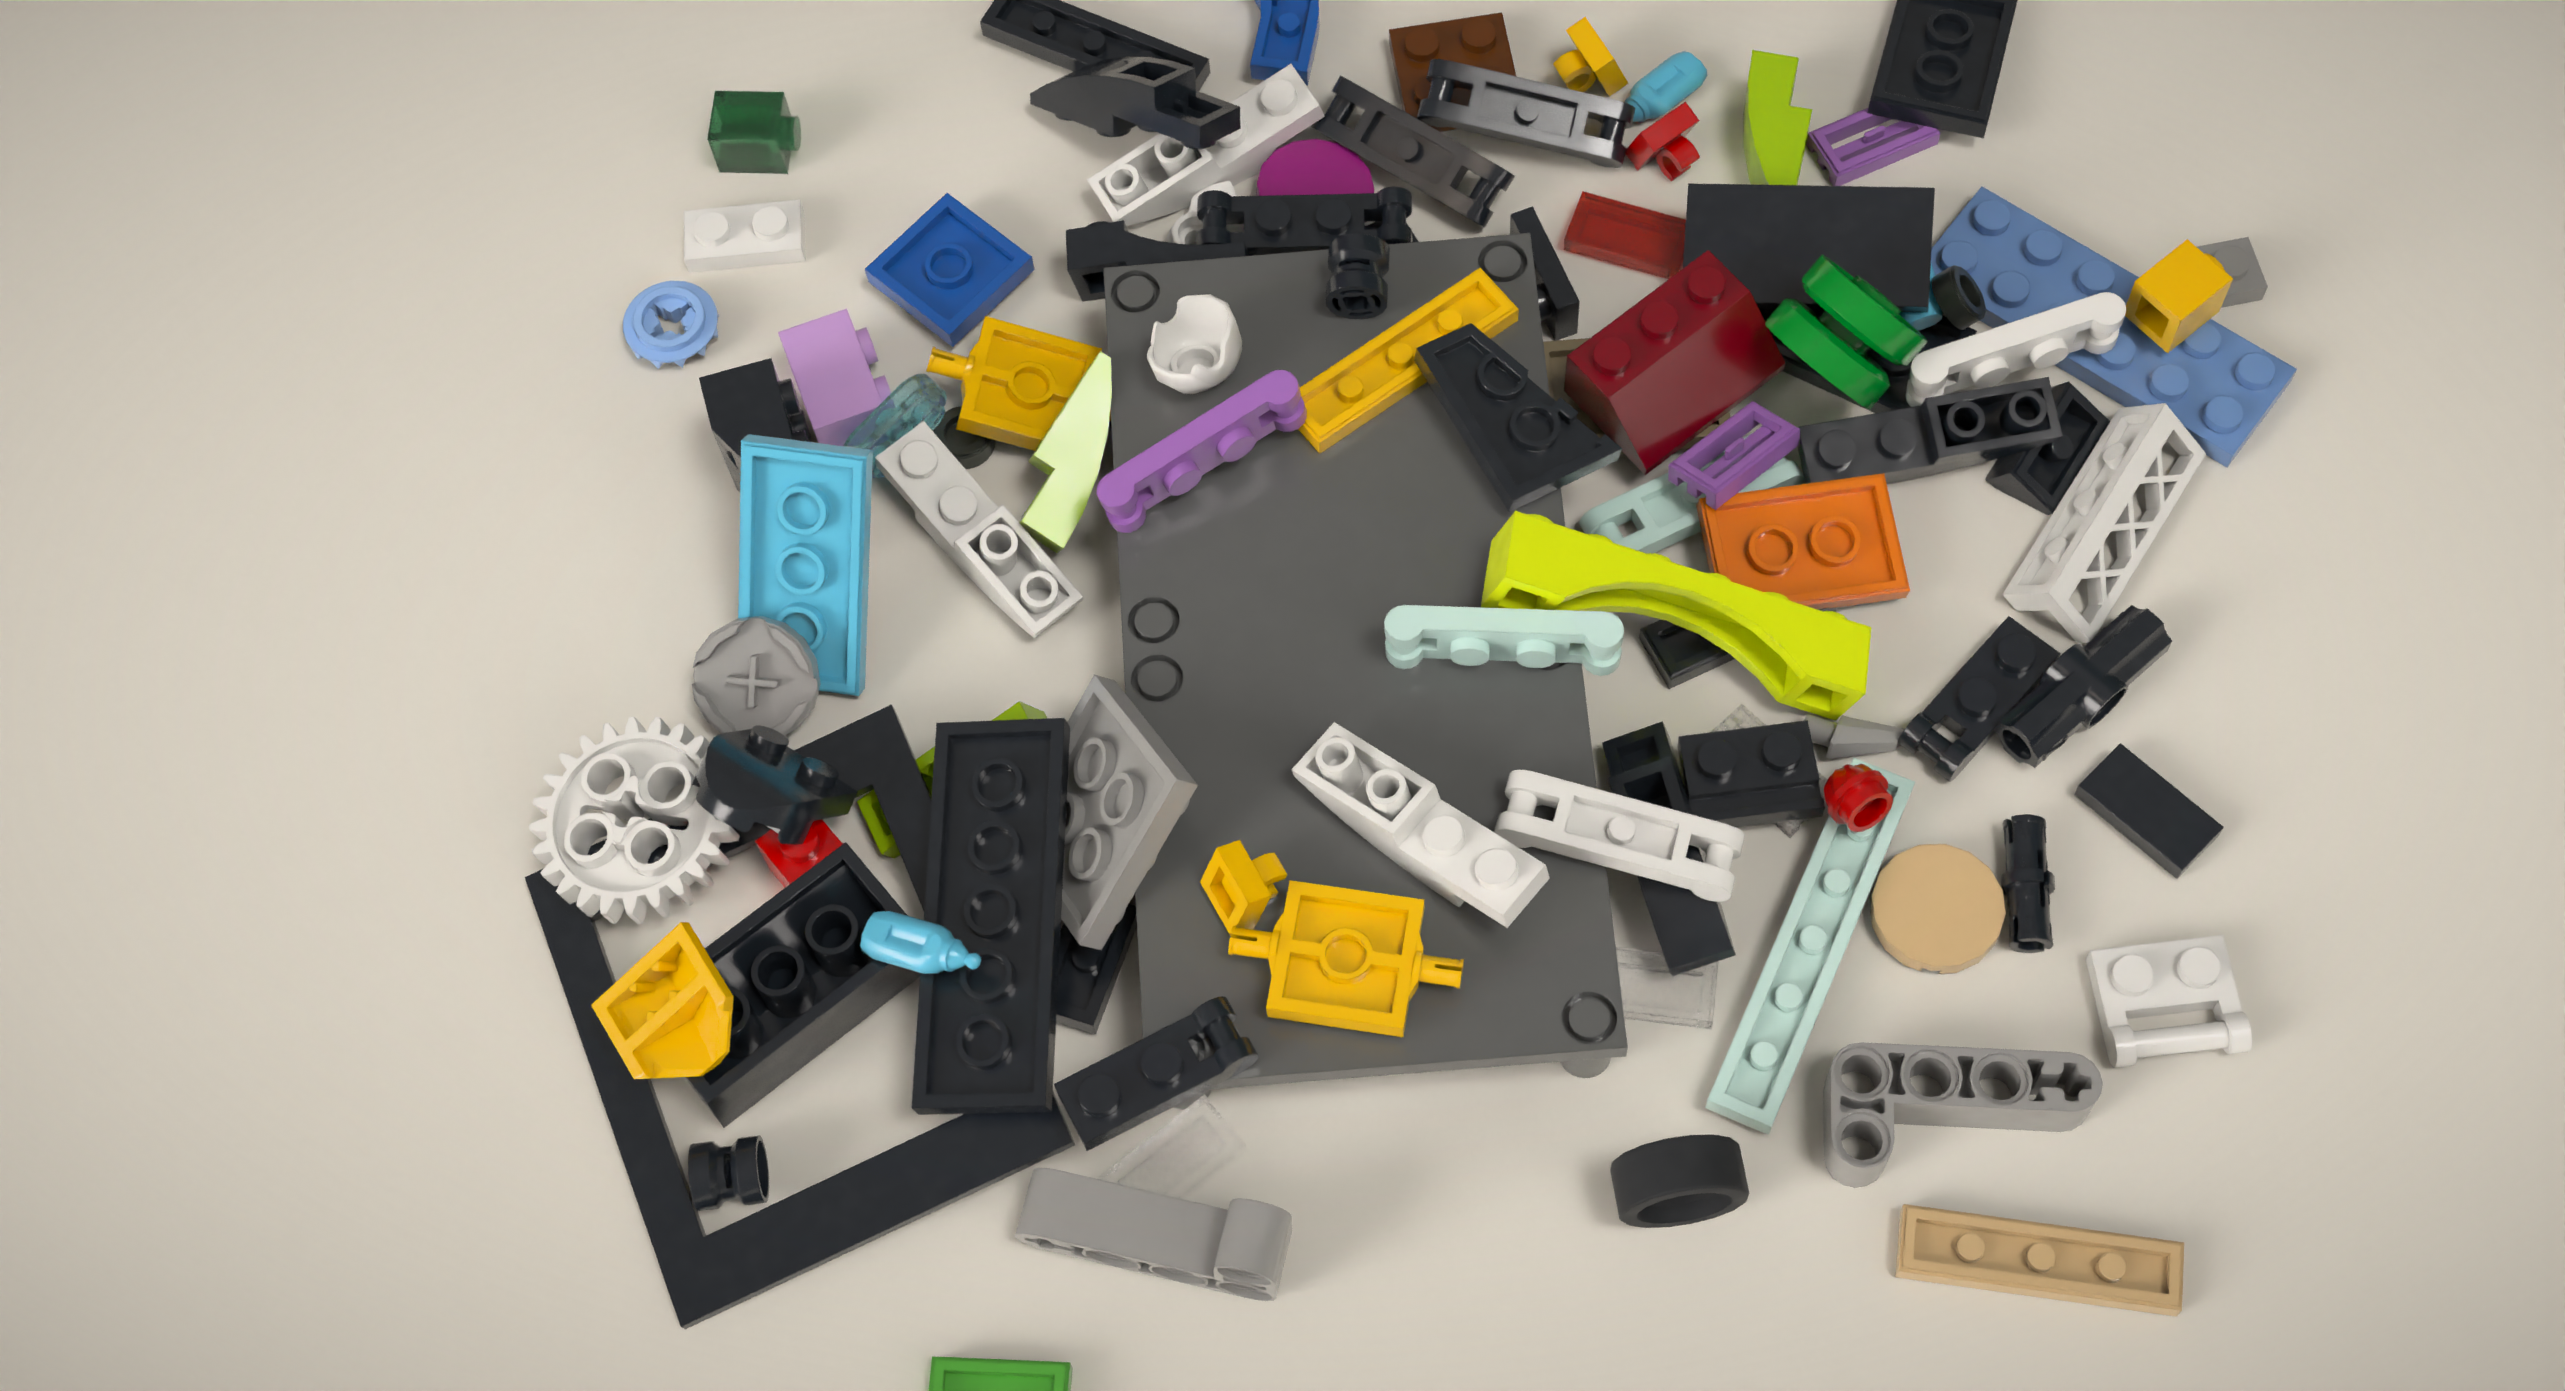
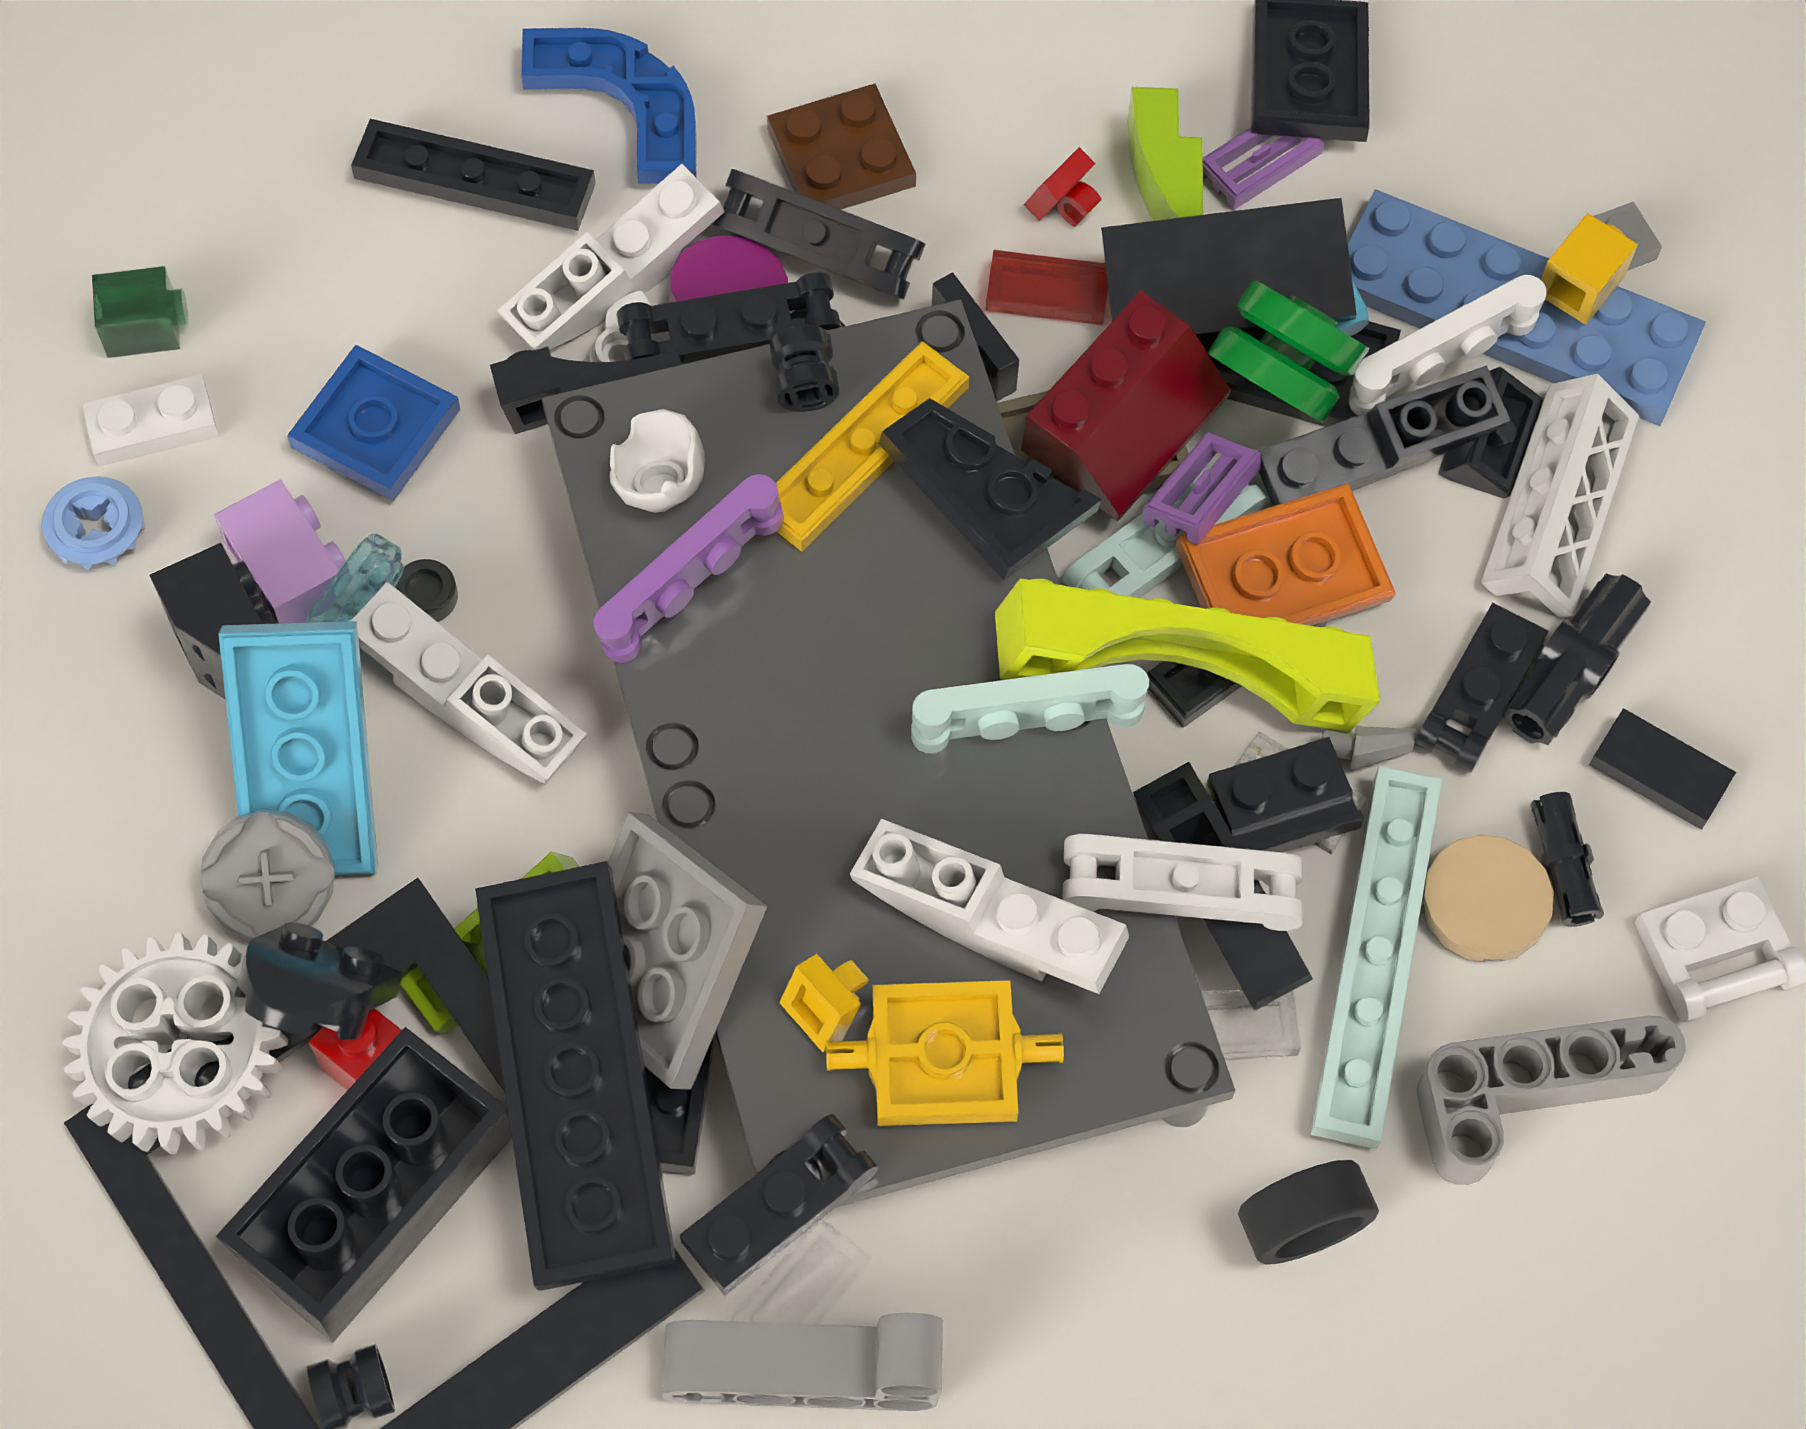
camera: 20 degrees left, 0 degrees up
yellow slope [591,922,734,1079] -> none
medium azure piece [860,911,981,974] -> none
yellow plate [926,316,1111,451] -> none
slope [1019,351,1112,553] -> none
black slope [1030,56,1241,149] -> none
plate [1417,59,1635,168] -> none
yellow tile [1553,17,1629,97] -> none
medium azure piece [1625,51,1708,123] -> none
red plate [1824,764,1893,832] -> none
tan tile [1895,1204,2184,1317] -> none
pearl dark grey tile [1932,265,1986,330] -> none

